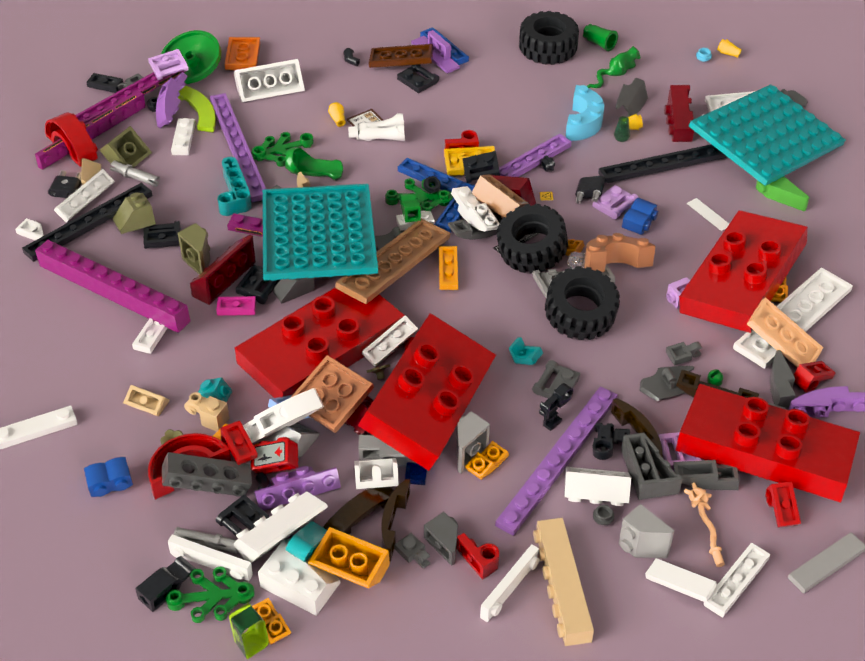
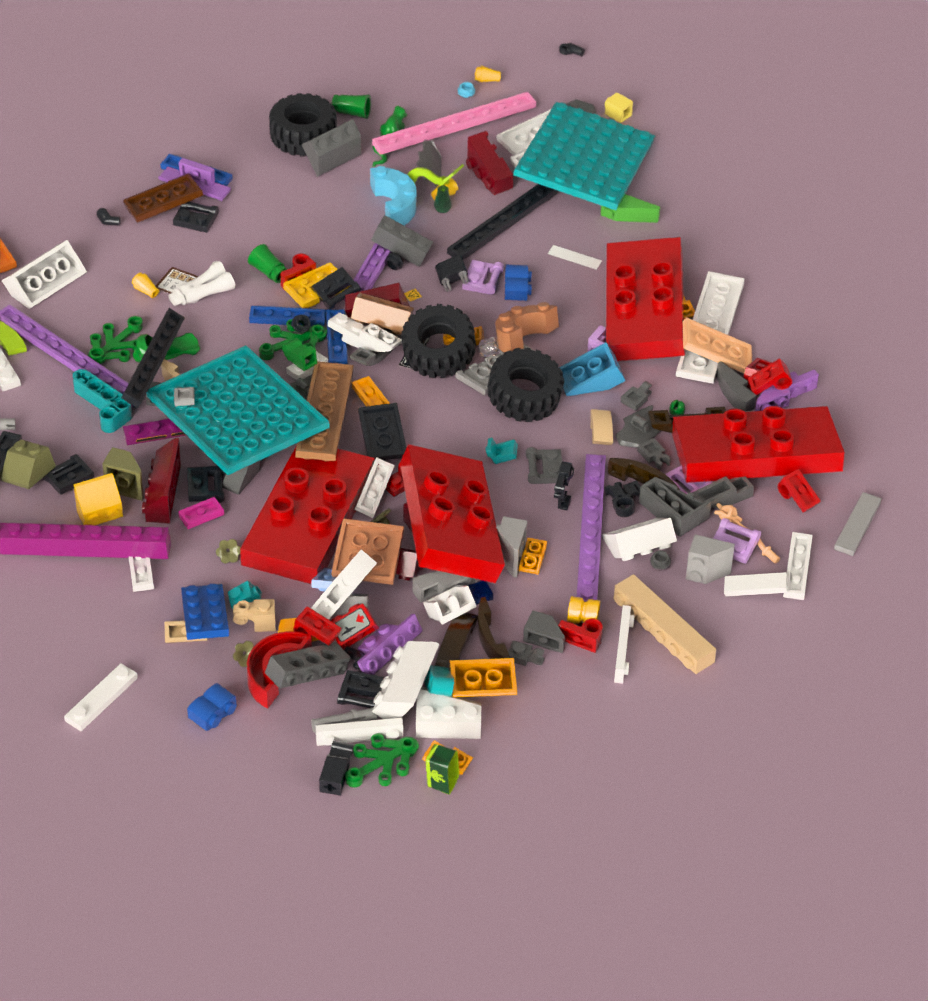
camera: 30 degrees left, 0 degrees up
none -> yellow slope [74,473,123,525]
none -> black plate [121,308,185,408]
none -> light grey tile [174,387,195,406]
none -> blue plate [181,584,229,640]
none -> olive plant [216,539,241,564]
none -> green plant [248,244,287,283]
none -> dark grey slope [302,119,361,177]
none -> black plate [358,403,406,460]
none -> dark grey slope [371,215,433,267]
none -> bright pink plate [372,92,536,155]
none -> lime piece [407,164,464,186]
none -> black arm [559,43,585,57]
none -> dark azure slope [560,342,626,396]
none -> yellow wheel [567,596,601,624]
none -> tan slope [590,409,613,445]
none -> light yellow brick [605,93,633,123]
none -> dark grey plate [638,438,671,470]
none -> lavender plate [713,518,761,564]
none -> red plate [748,358,792,395]

